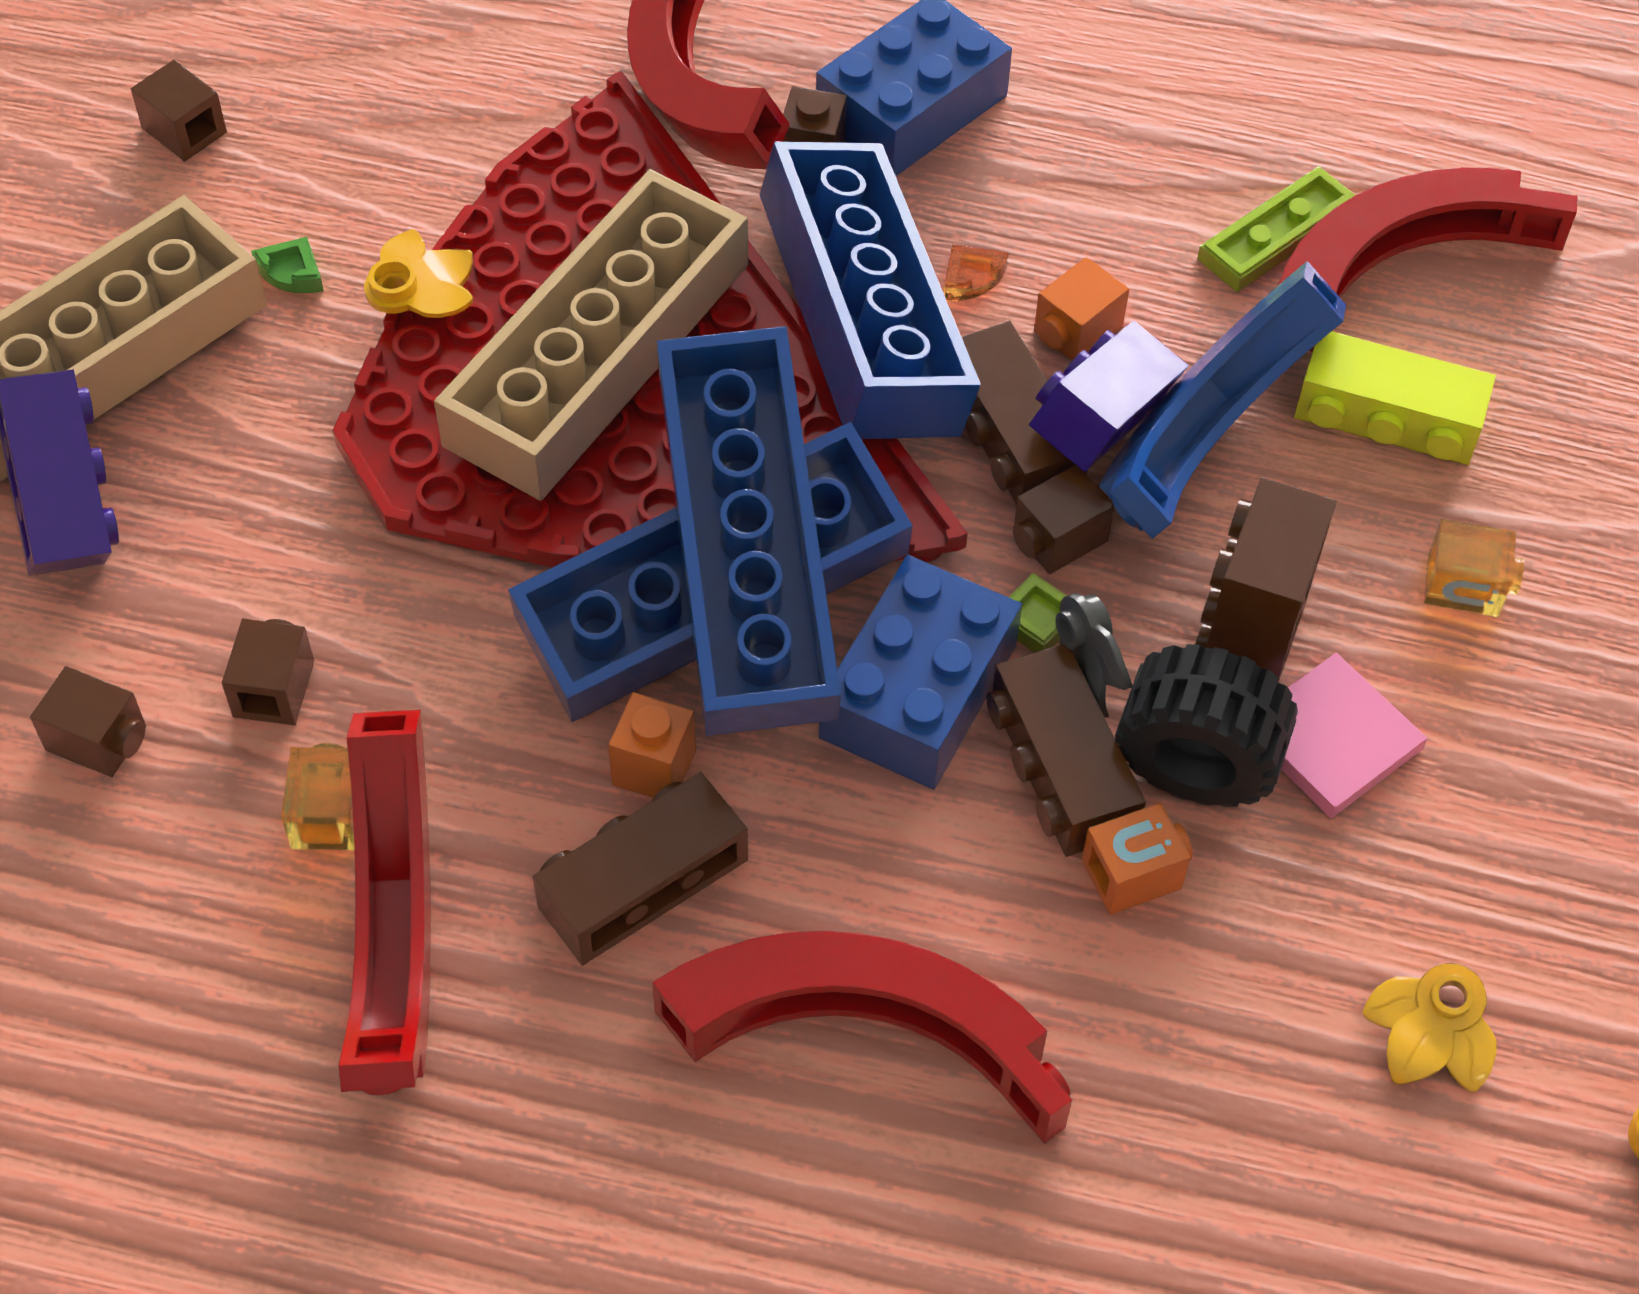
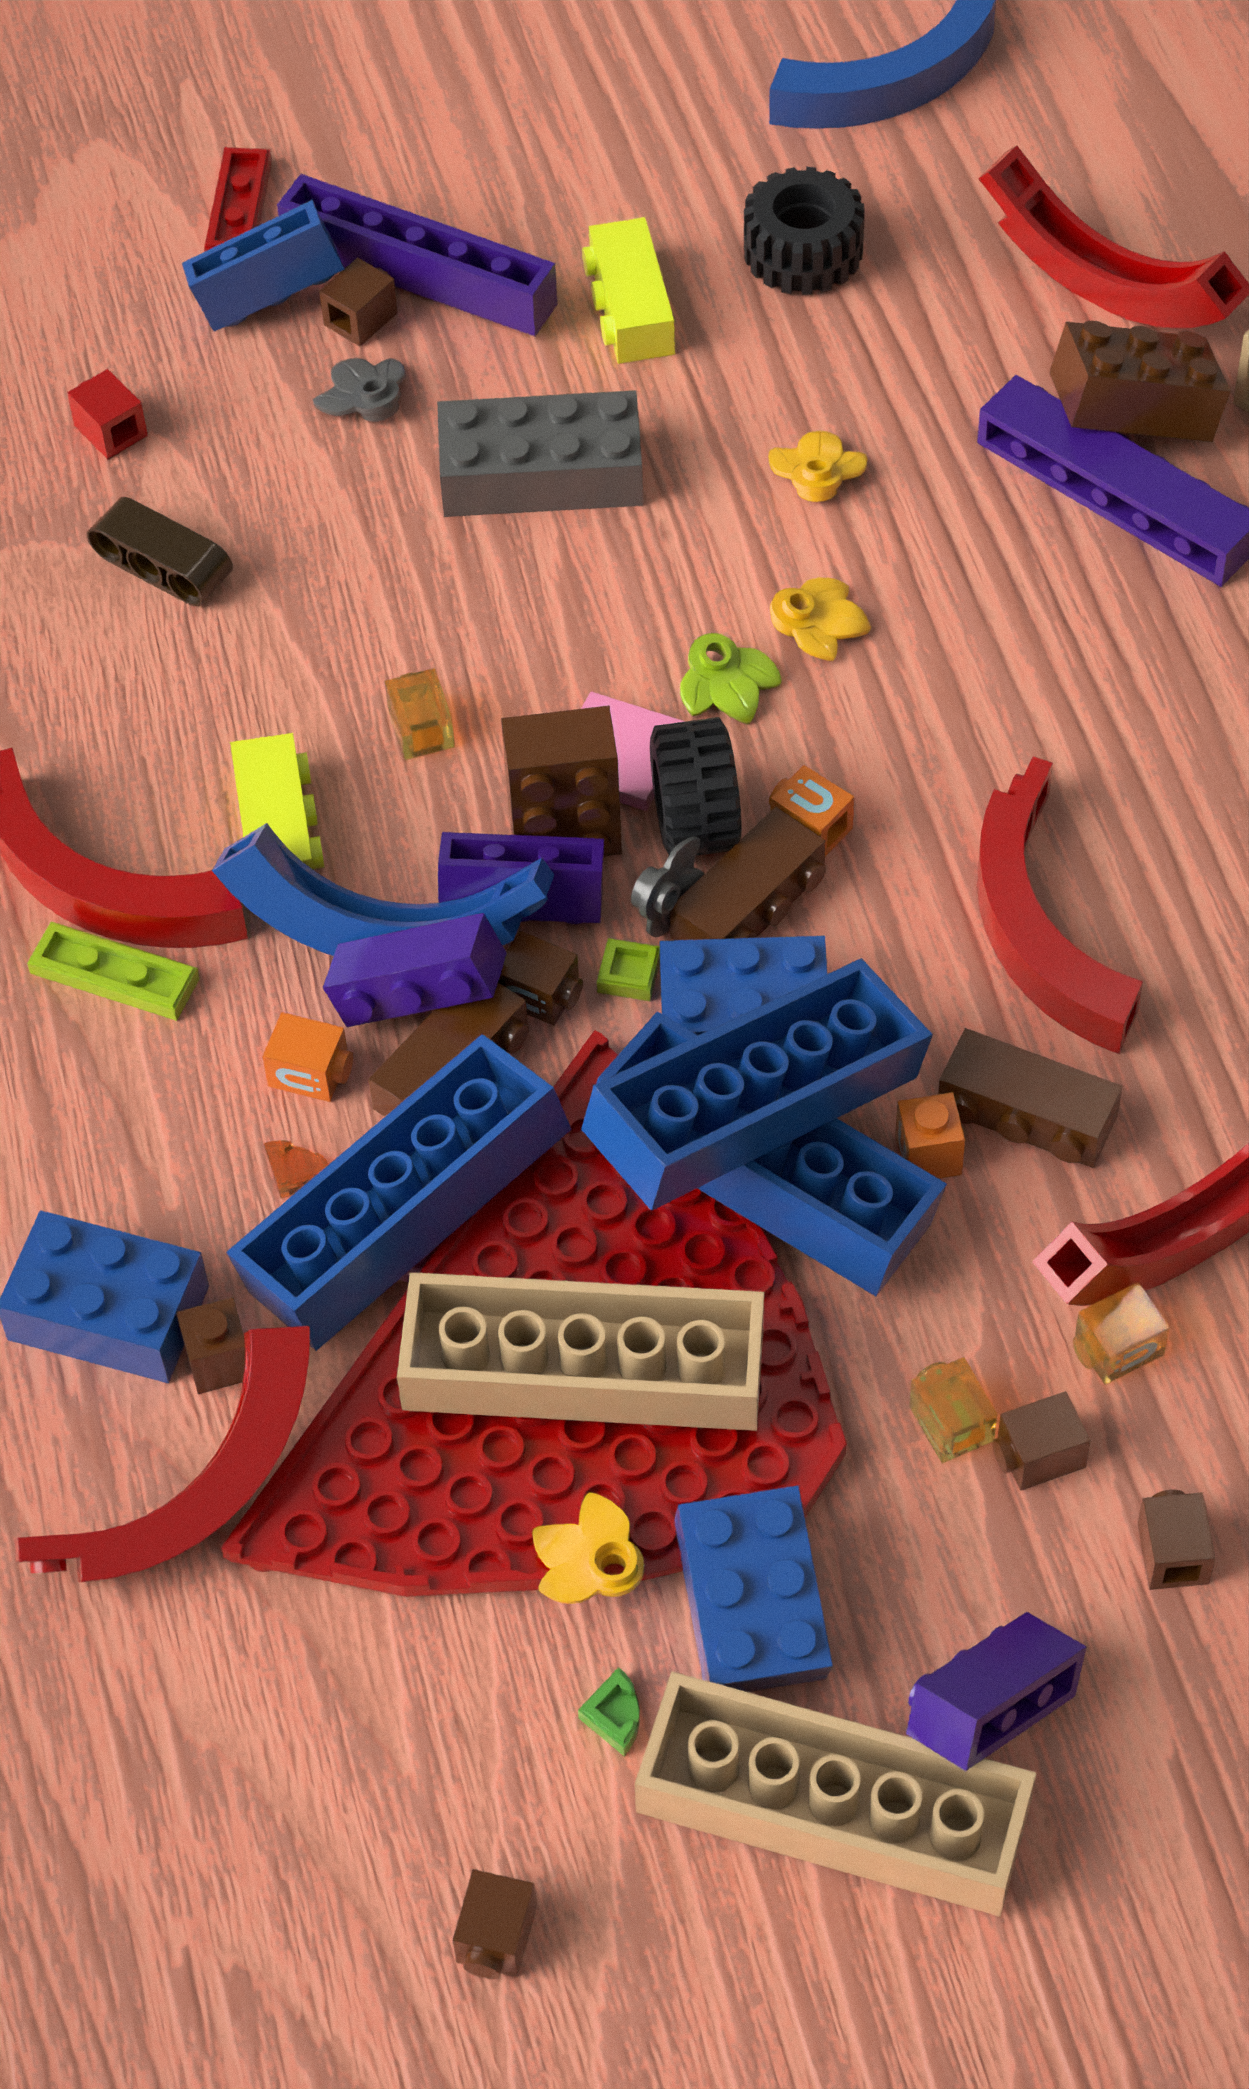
camera: 115 degrees left, 0 degrees up
none -> dark purple brick [438,832,604,924]
none -> blue brick [674,1485,833,1692]
none -> lime plate [680,633,782,724]
none -> clear yellow brick [909,1357,997,1463]

